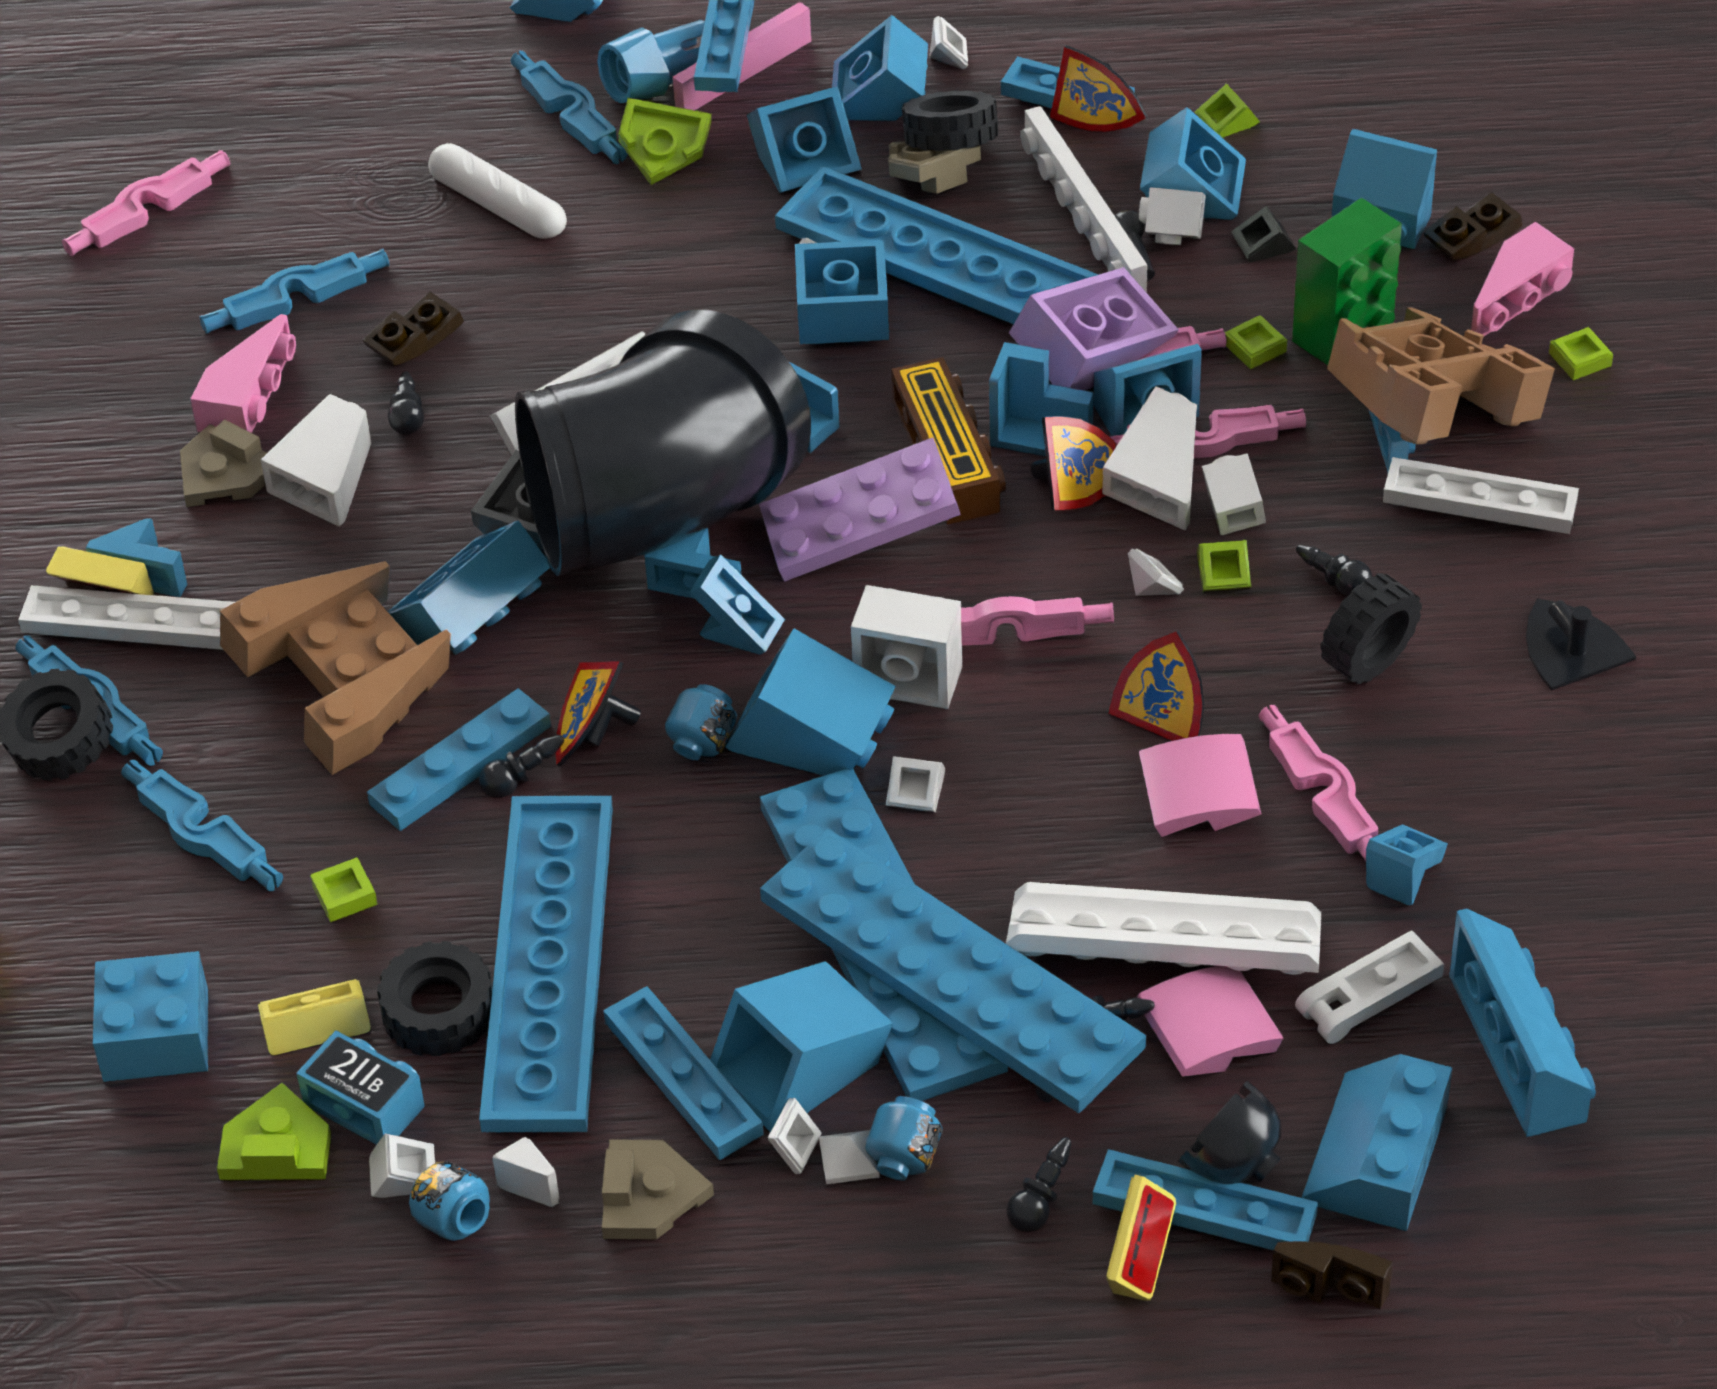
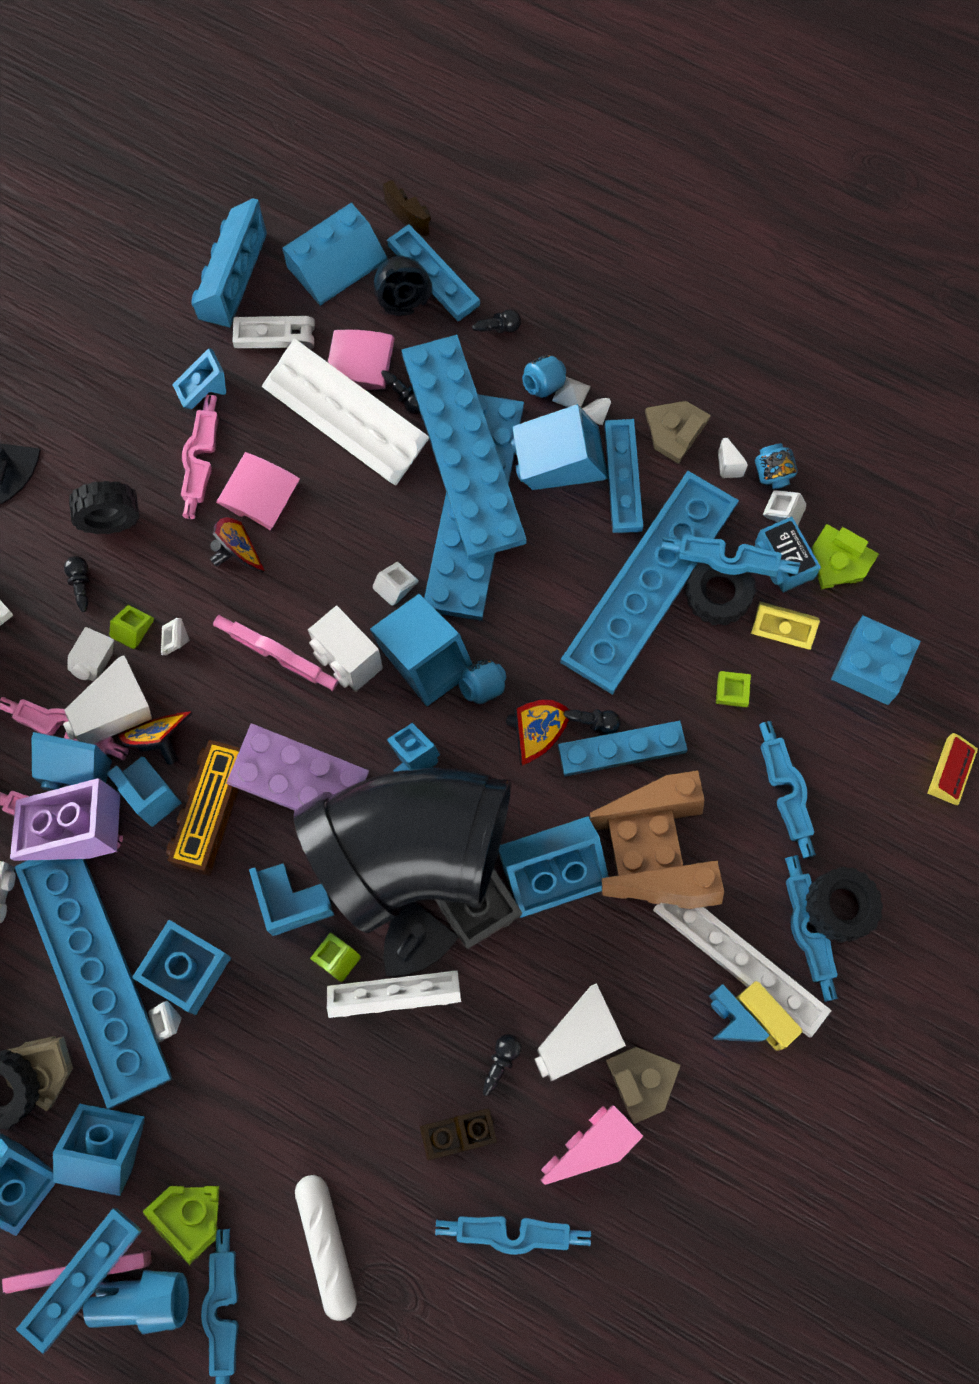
camera: 150 degrees left, 25 degrees up
slope [1106,1175,1176,1301] -> none
none -> dark azure piece [661,535,800,577]

